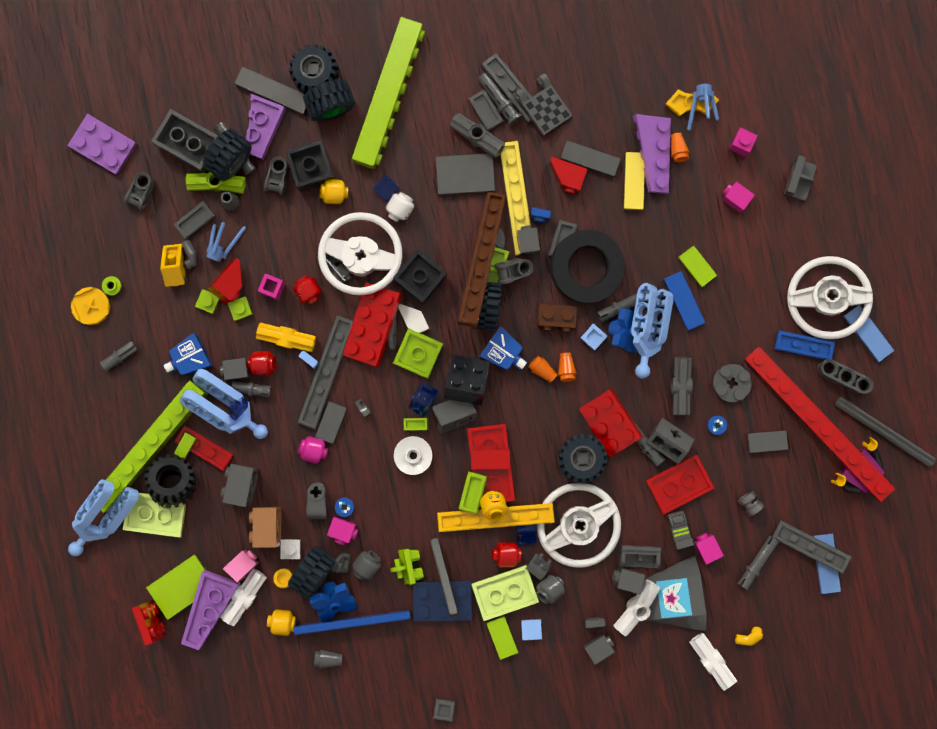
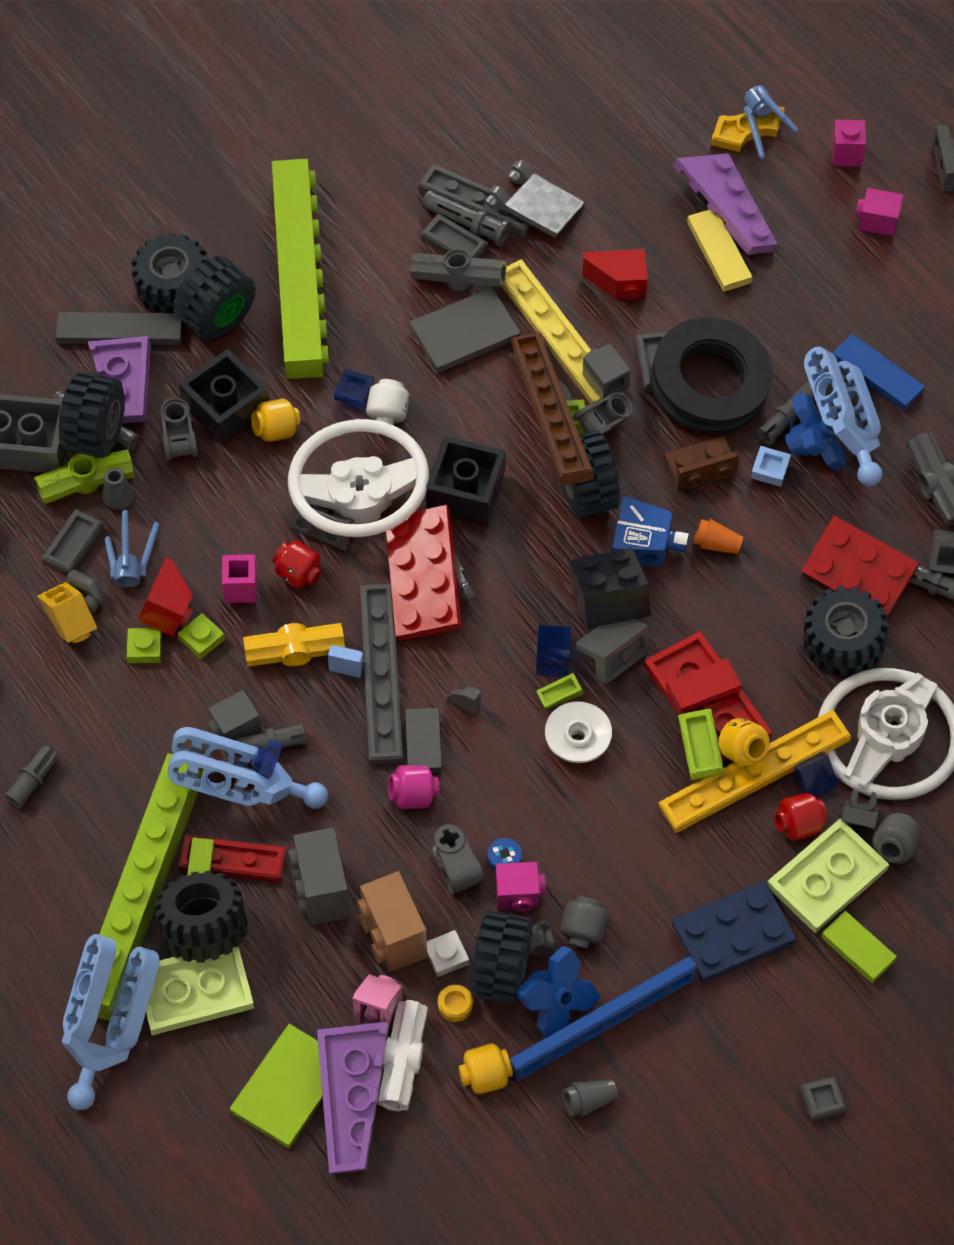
camera: 25 degrees left, 25 degrees down
red plate [132,600,166,646] -> none
blue torso [163,333,214,376] -> none
red head [247,351,277,376] -> none
lime hips [390,549,424,585] -> none
lime tile [393,328,443,379] -> none
white tile [398,304,429,333] -> none
dark grey tile [430,538,458,618] -> none
light blue tile [521,619,542,640] -> none
blue plate [530,207,551,223] -> none
orange cone [558,353,577,382] -> none
dark grey tile [561,141,620,177] -> none
orange cone [671,133,690,163] -> none
lime tile [678,246,717,288] -> none

